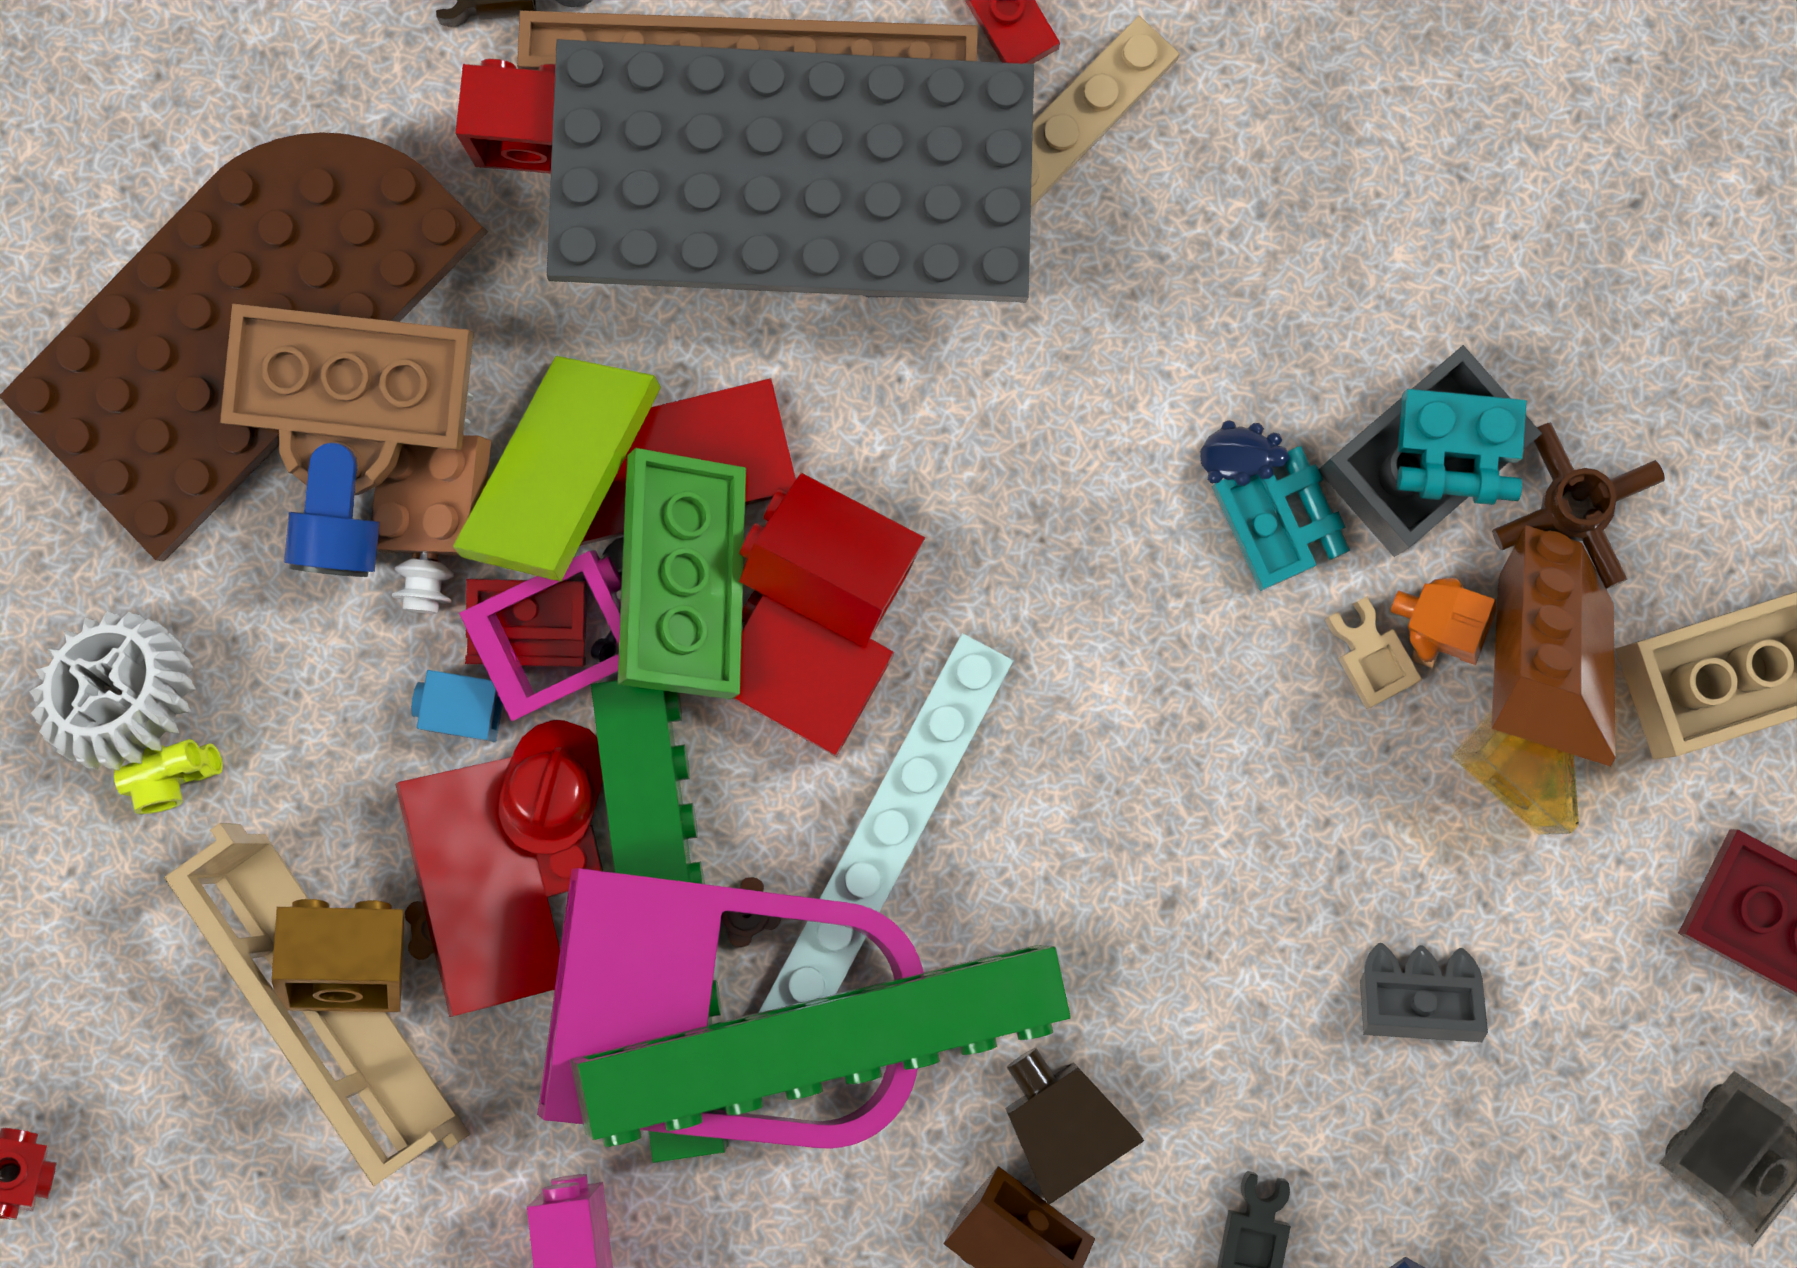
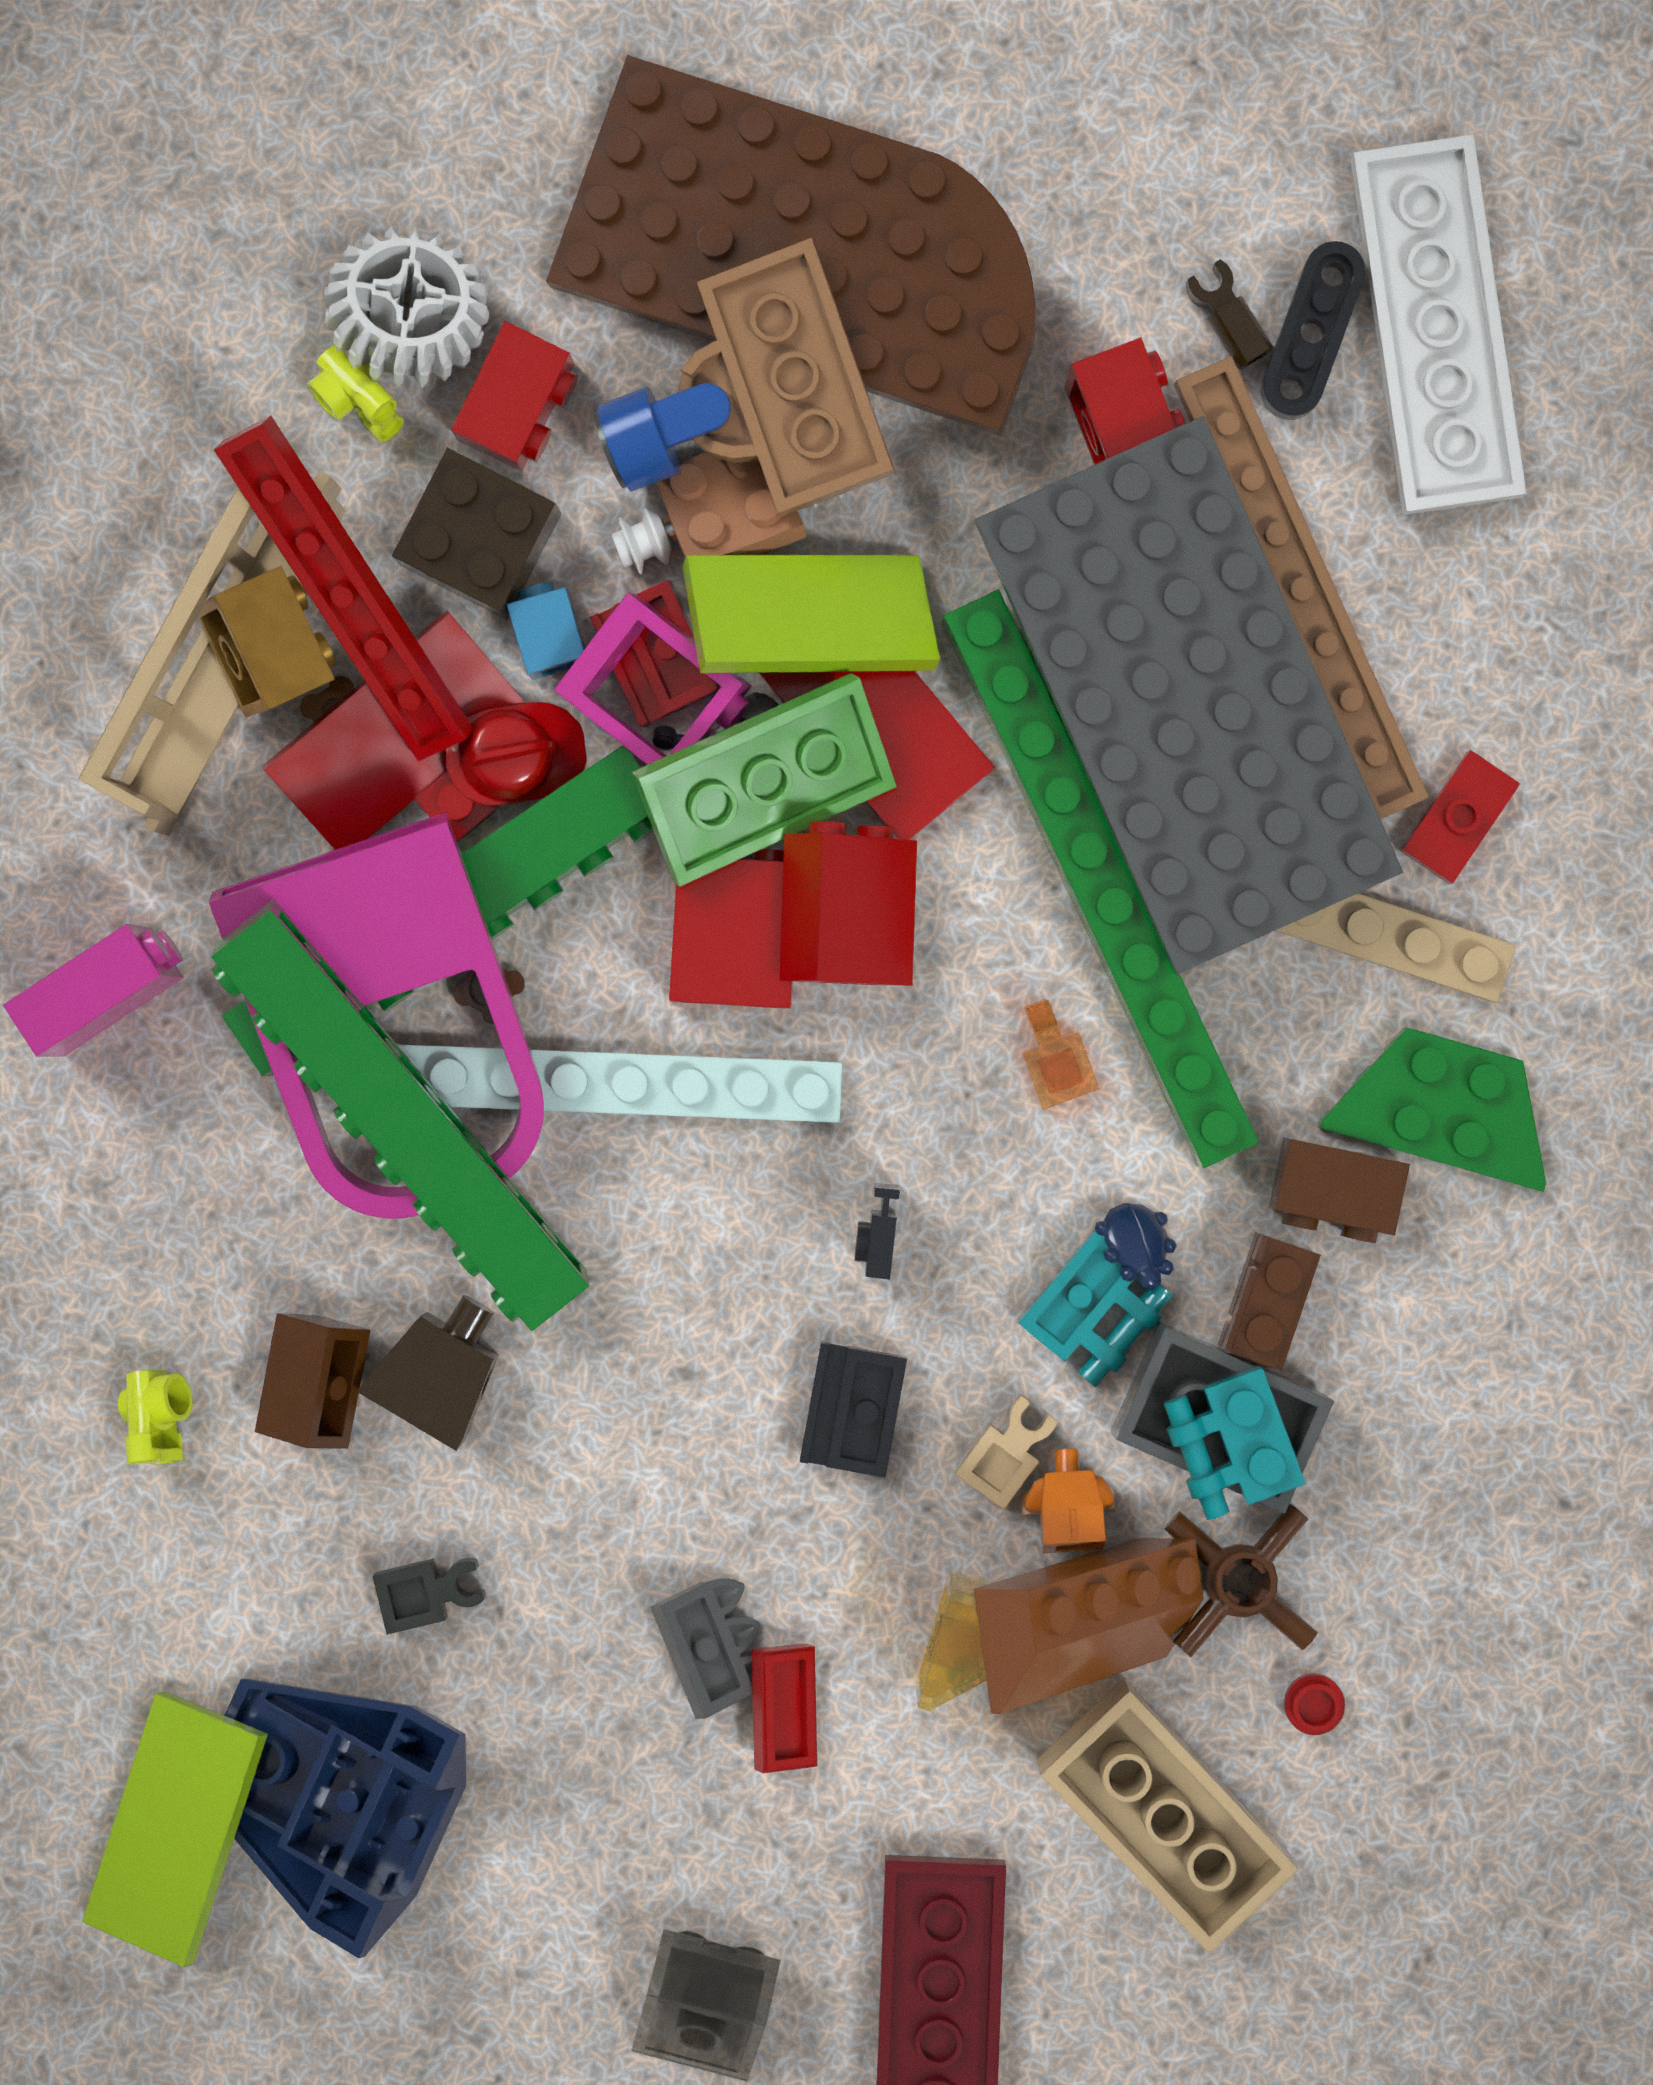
camera: 65 degrees right, 5 degrees up
none -> red plate [214,415,474,762]
none -> dark brown brick [392,447,562,620]
none -> red brick [451,321,578,472]
none -> red tile [751,1644,818,1774]
none -> black plate [799,1341,907,1478]
none -> black plate [854,1183,900,1280]
none -> green brick [942,589,1259,1169]
none -> clear orange plate [1021,998,1100,1110]
none -> reddish brown brick [1217,1232,1321,1371]
none -> reddish brown brick [1268,1137,1410,1243]
none -> red plate [1284,1673,1345,1735]
none -> green wing [1317,1027,1546,1192]

